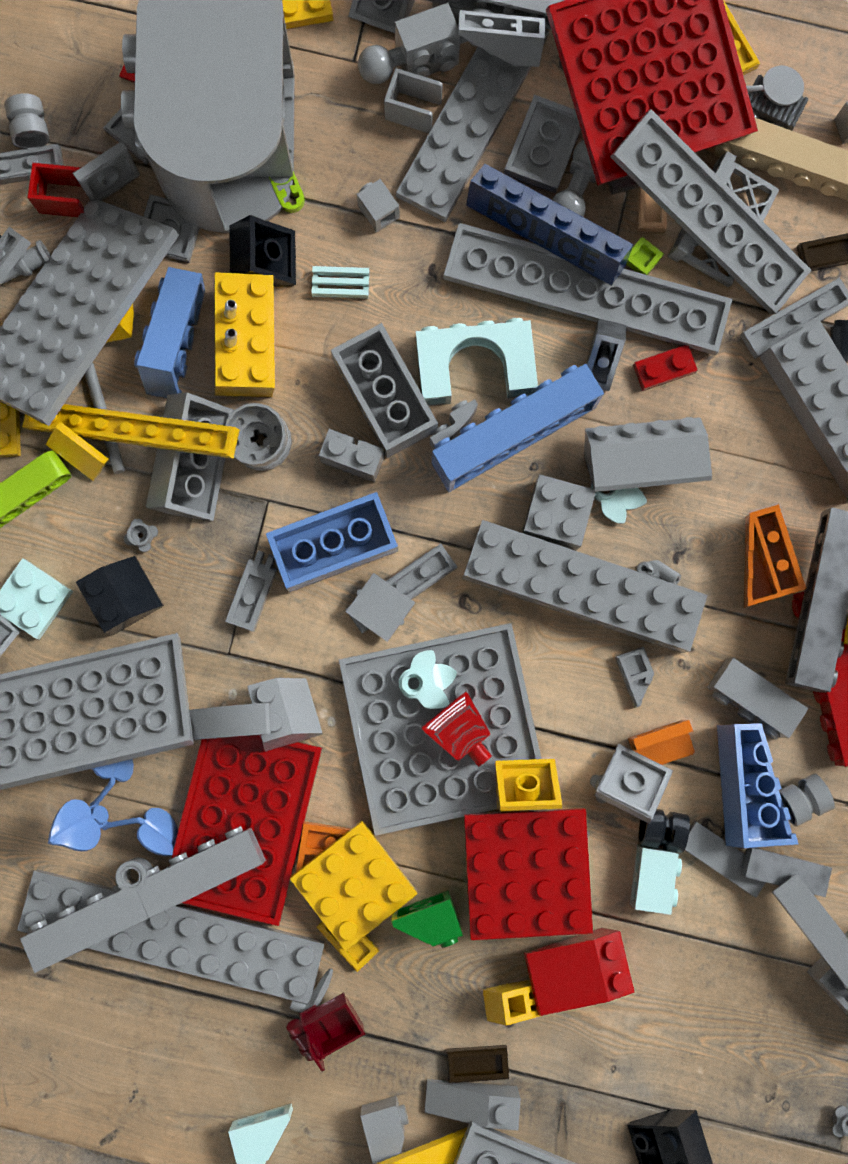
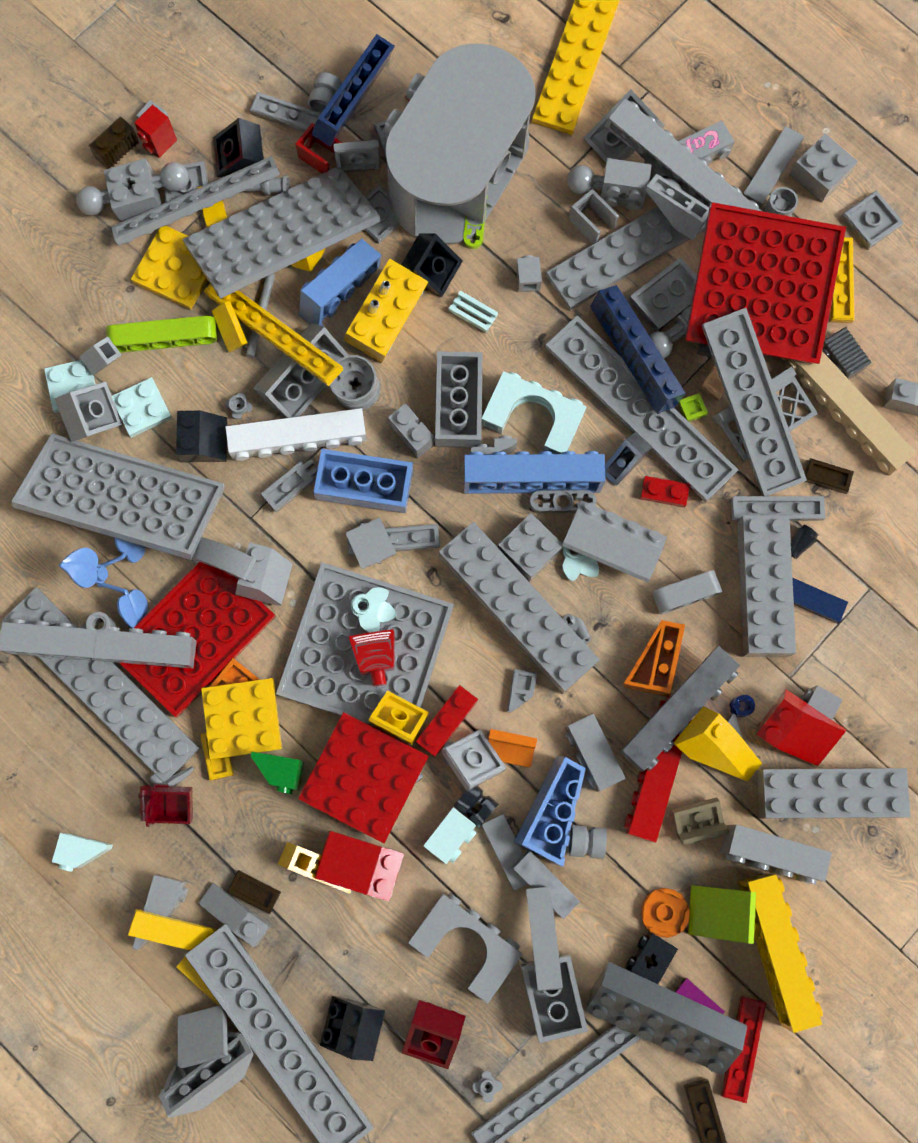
camera: 30 degrees right, 5 degrees down
light grey piece [746,65,804,106] -> none
none -> white brick [226,408,367,461]
none -> dark blue brick [311,34,395,147]
none -> dark red slope [402,1000,466,1069]
none -> light grey arch [408,893,522,1004]
none -> red brick [416,685,478,758]
none -> light grey beam [529,490,596,513]
none -> light grey beam [652,570,722,614]

